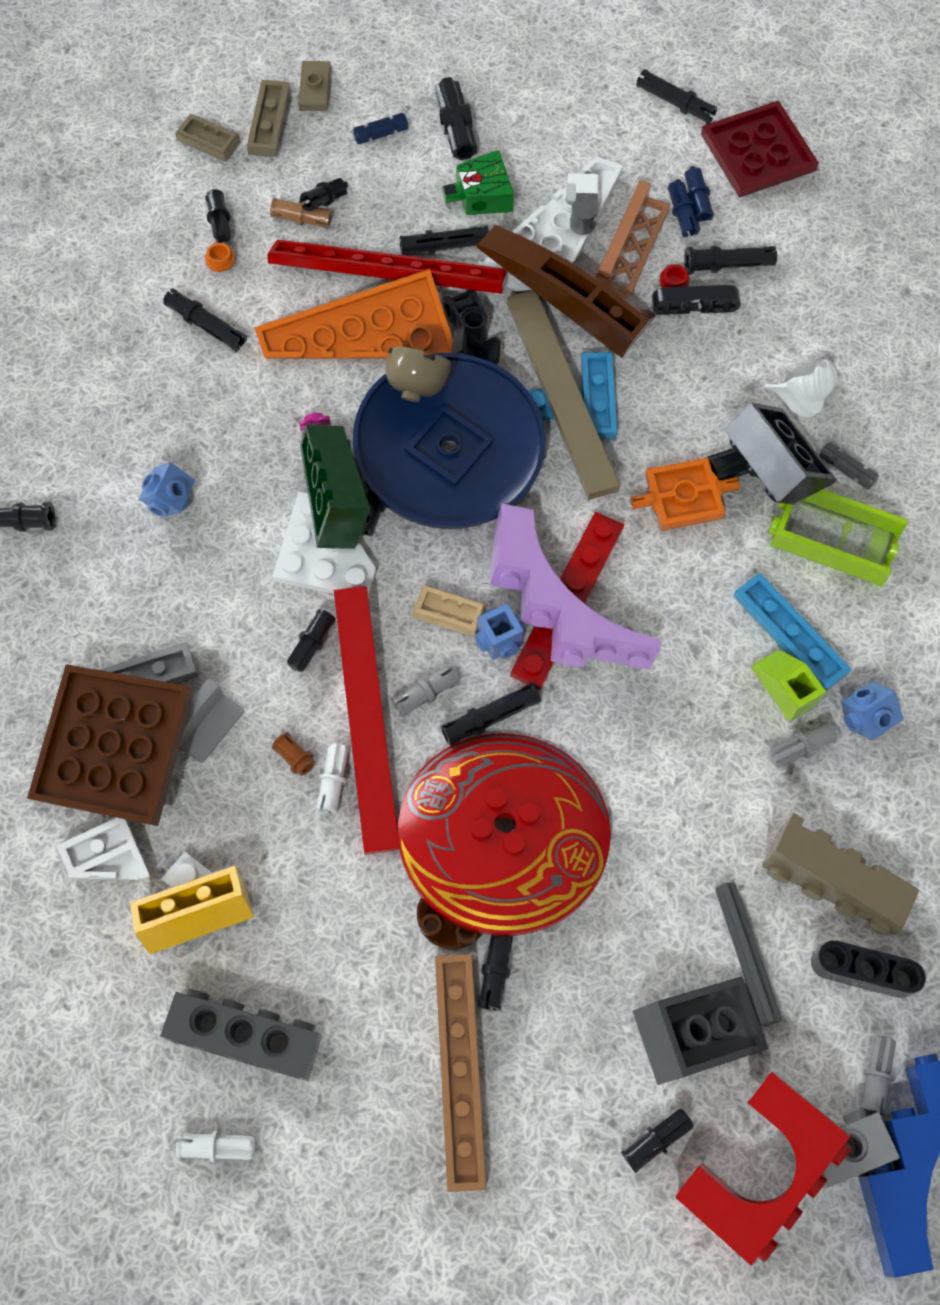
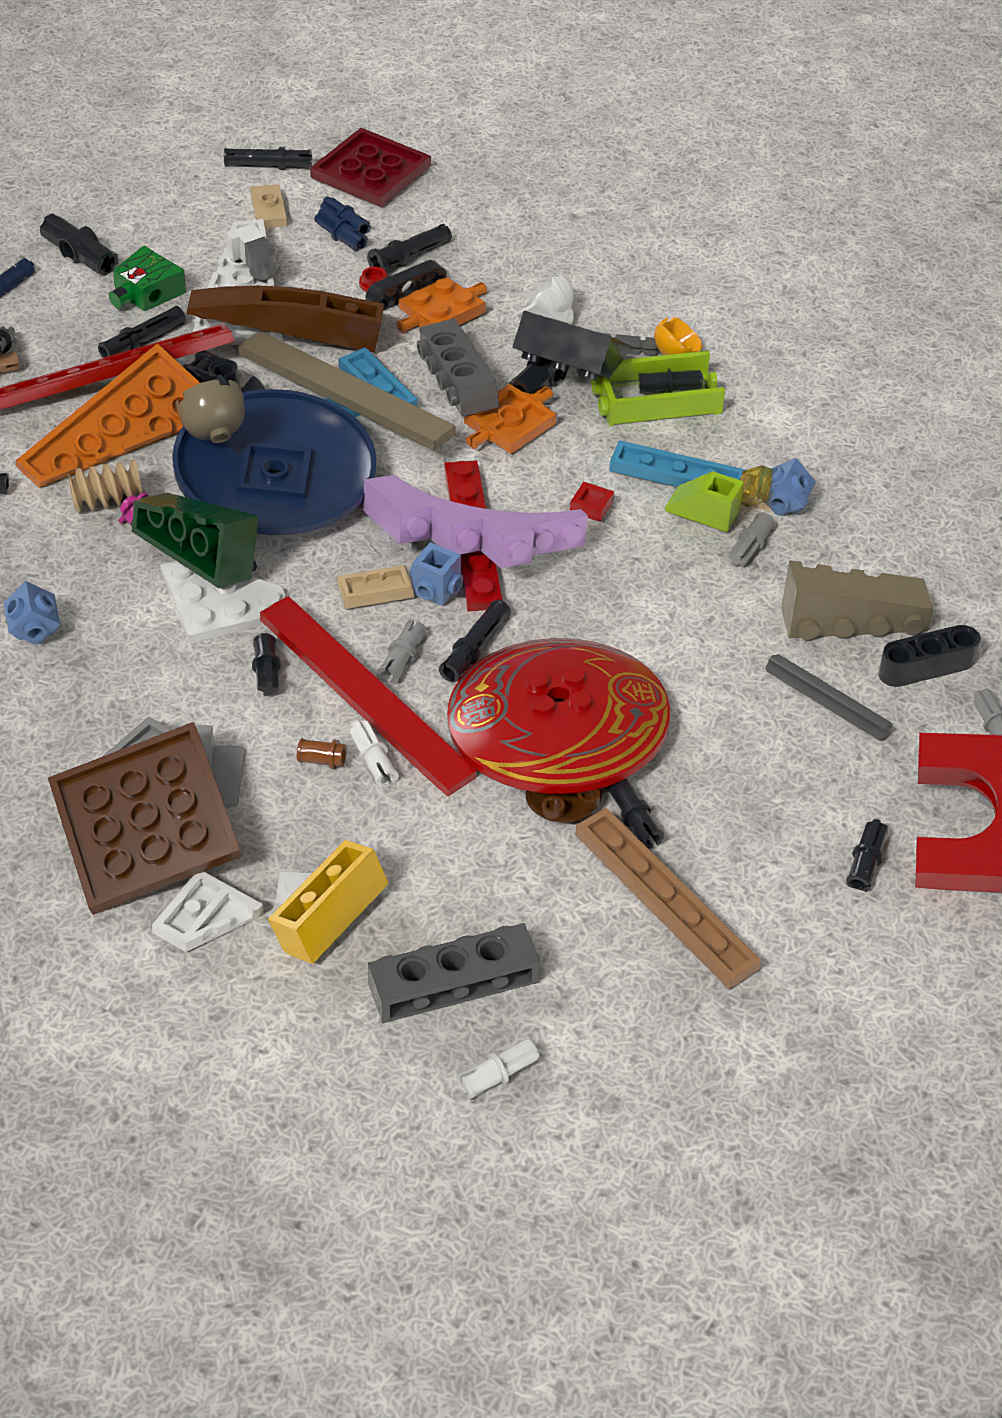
camera: 35 degrees left, 20 degrees down
nougat fence [598,180,670,295] -> none
dark grey slope [633,976,768,1085] -> none
none -> tan piece [68,460,142,512]
none -> tan plate [250,184,287,228]
none -> orange plate [397,277,487,334]
none -> dark grey brick [416,318,499,417]
none -> red plate [570,481,615,522]
none -> black axle [638,368,703,393]
none -> light orange hair [654,317,703,355]
none -> clear yellow plate [739,465,773,507]

